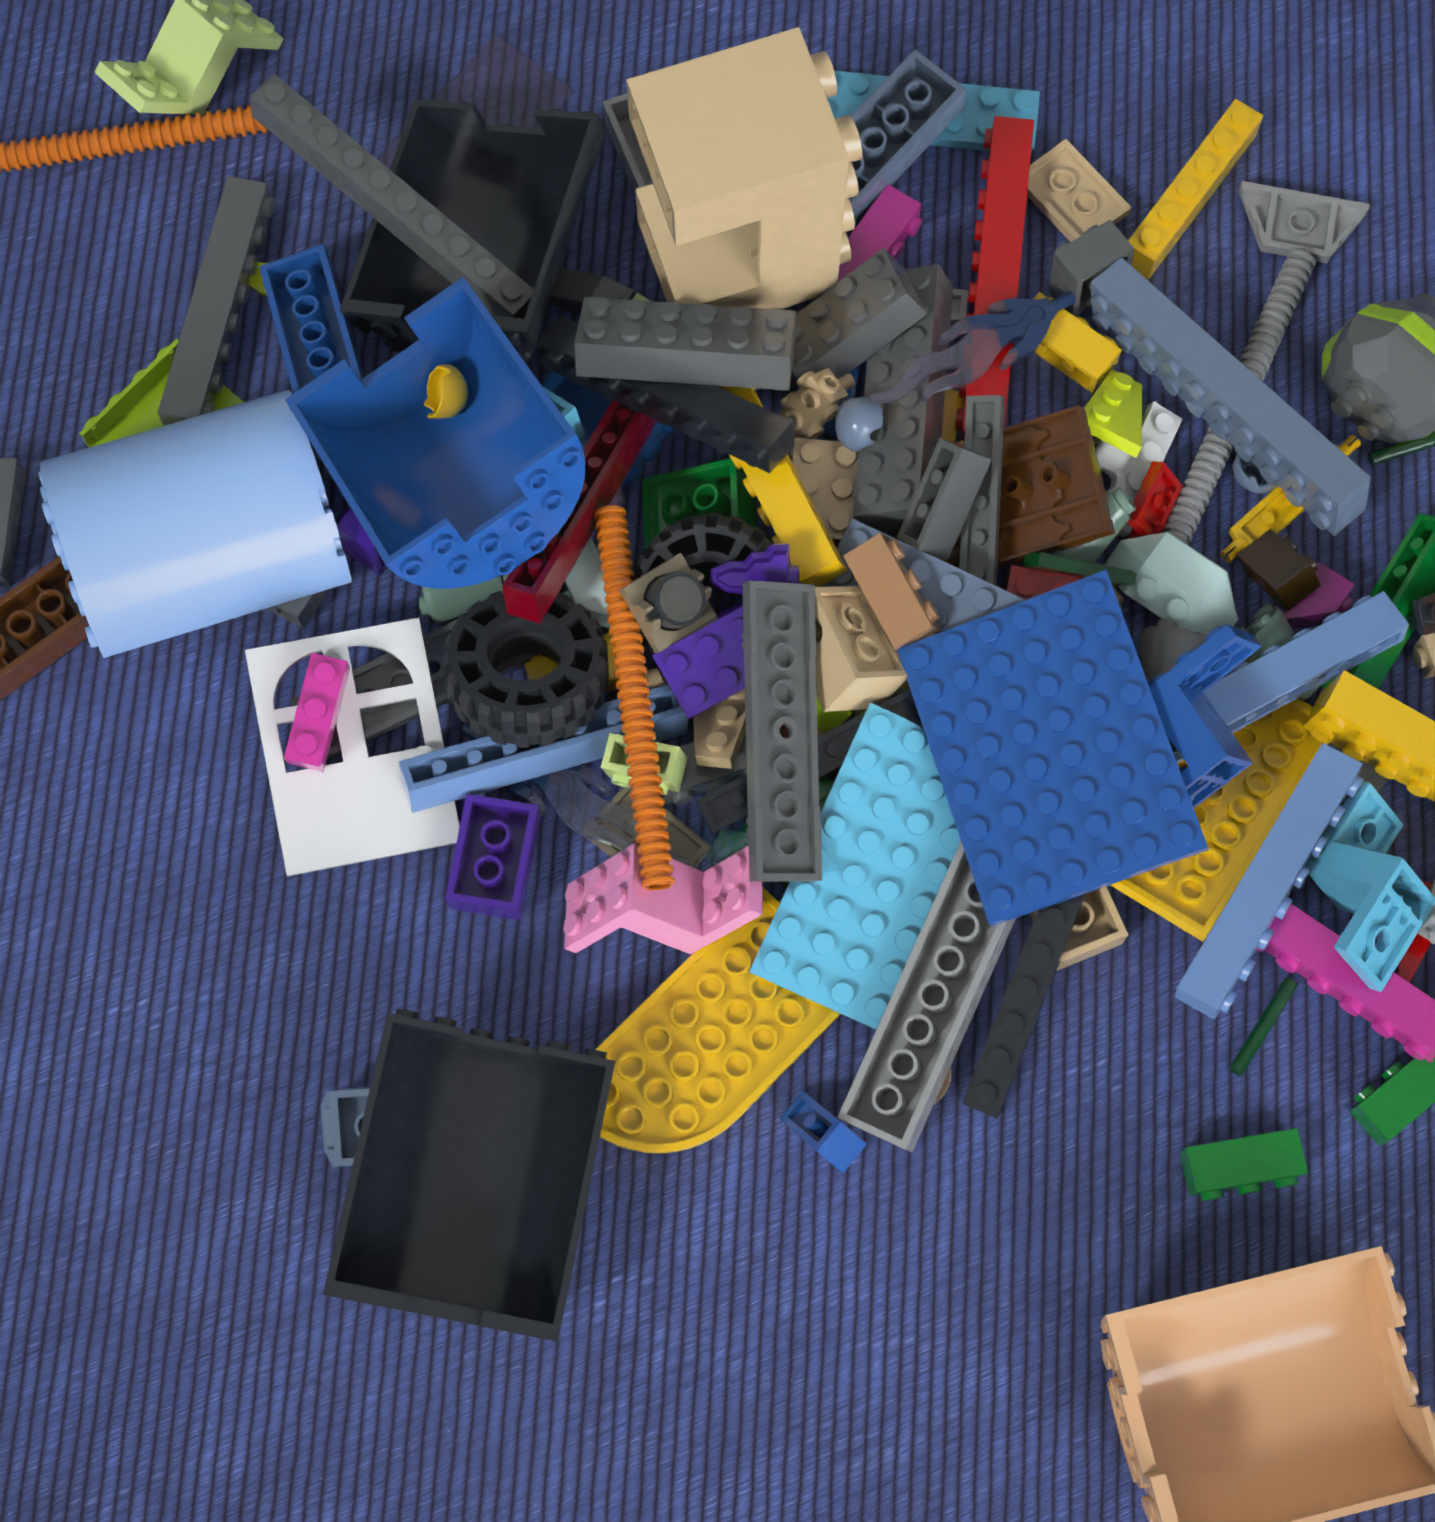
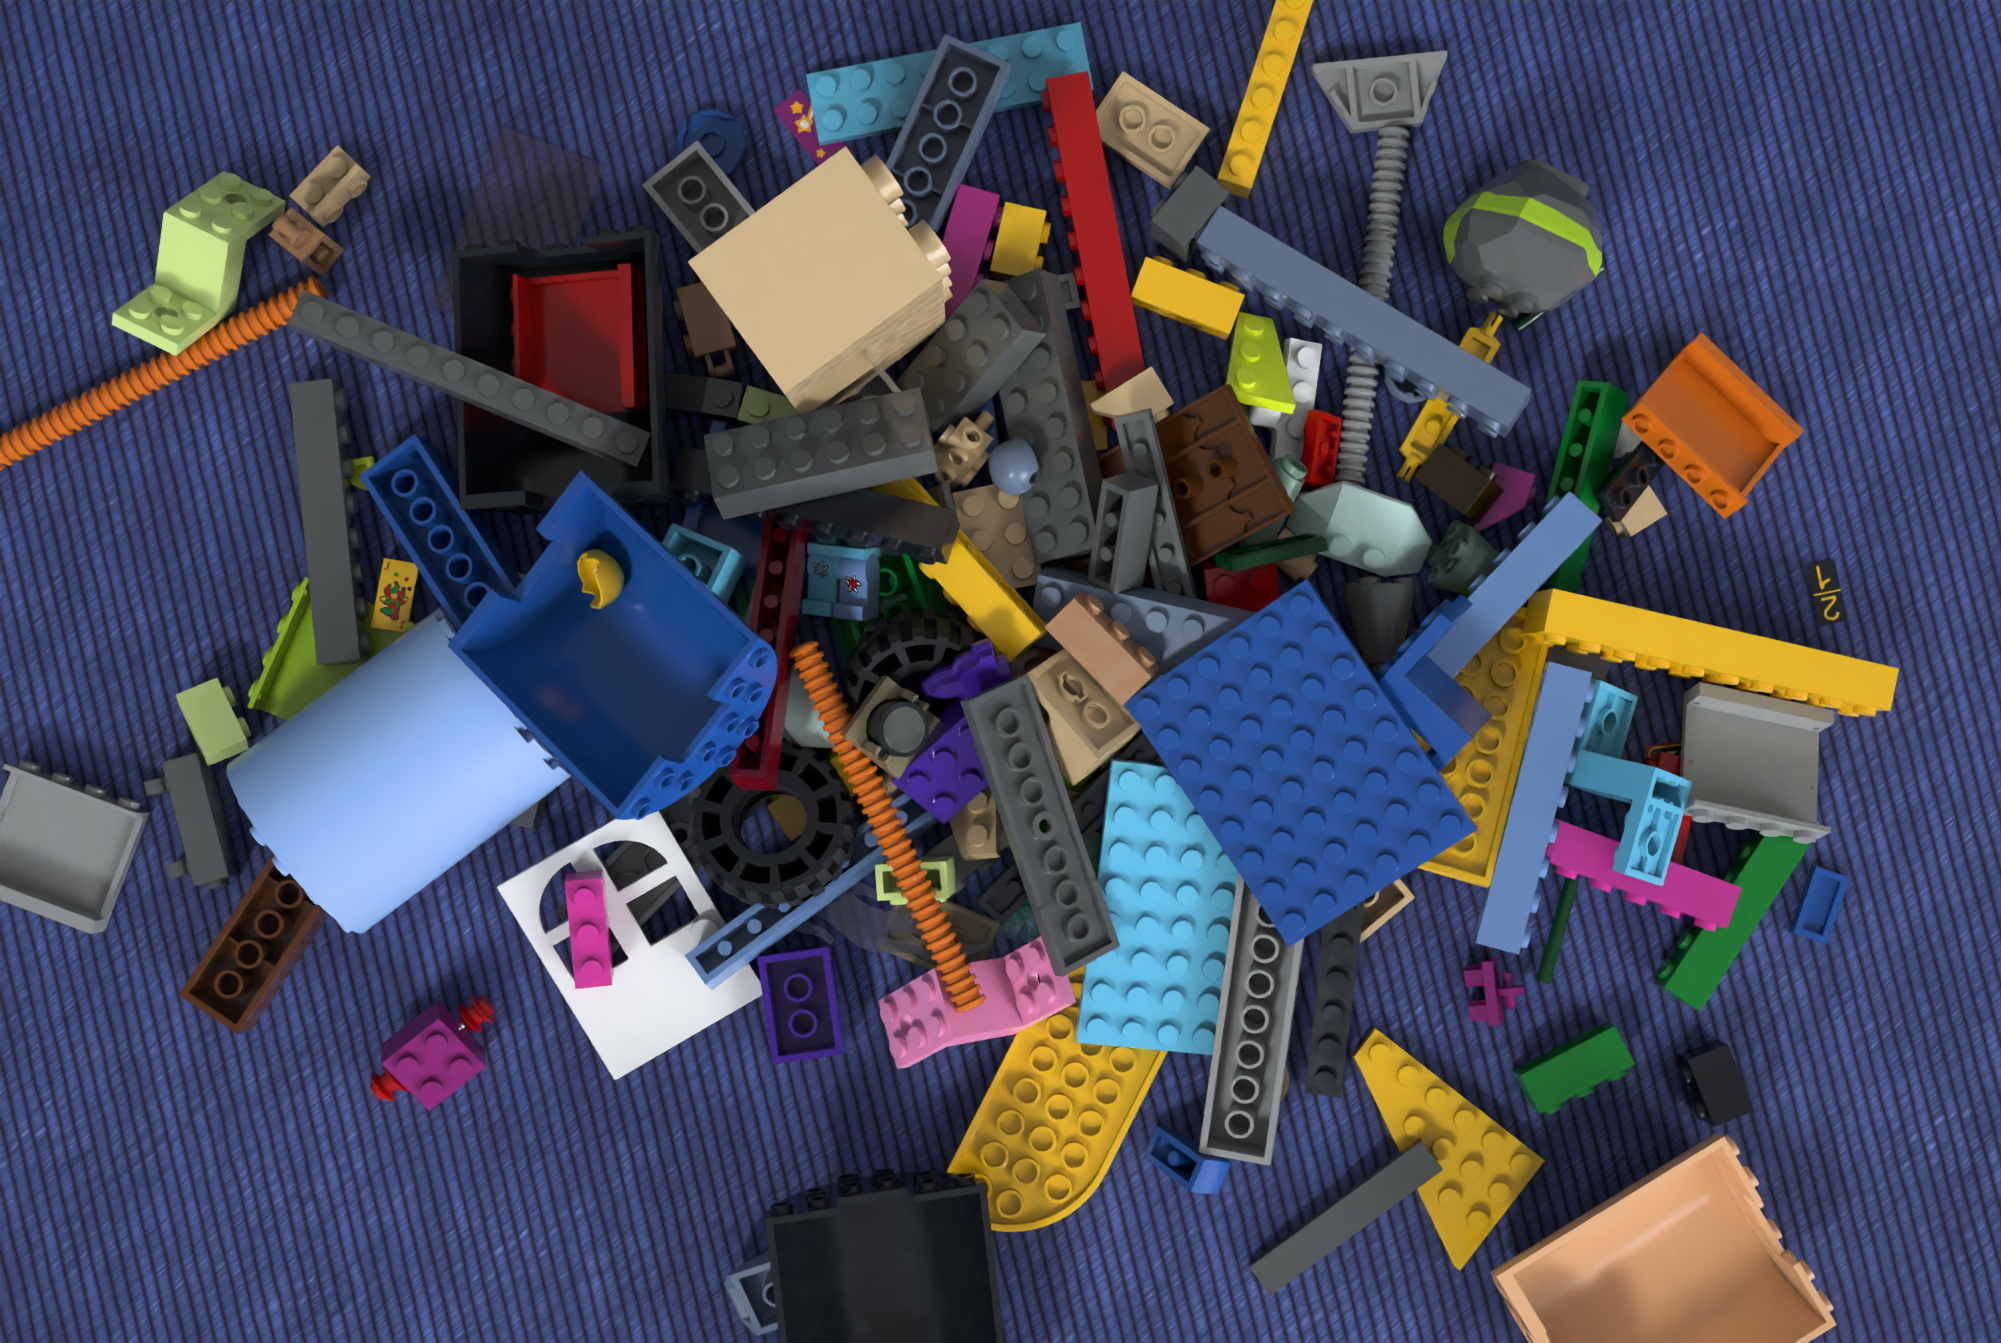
camera: 15 degrees left, 15 degrees up
clear purple piece [869,291,1076,403] -> none
none -> yellowish green brick [176,678,252,766]
none -> medium nougat brick [269,208,345,276]
none -> tan bracket [289,145,371,227]
none -> magenta brick [370,994,496,1111]
none -> yellow tile [371,558,420,634]
none -> red panel [510,263,650,415]
none -> medium nougat brick [673,282,740,379]
none -> hips [802,537,881,621]
none -> yellow brick [990,202,1052,281]
none -> tan slope [1089,366,1174,424]
none -> dark grey tile [1249,1138,1443,1295]
none -> yellow wing [1352,1027,1545,1270]
none -> magenta hips [1464,957,1525,1026]
none -> black brick [1677,1040,1754,1127]

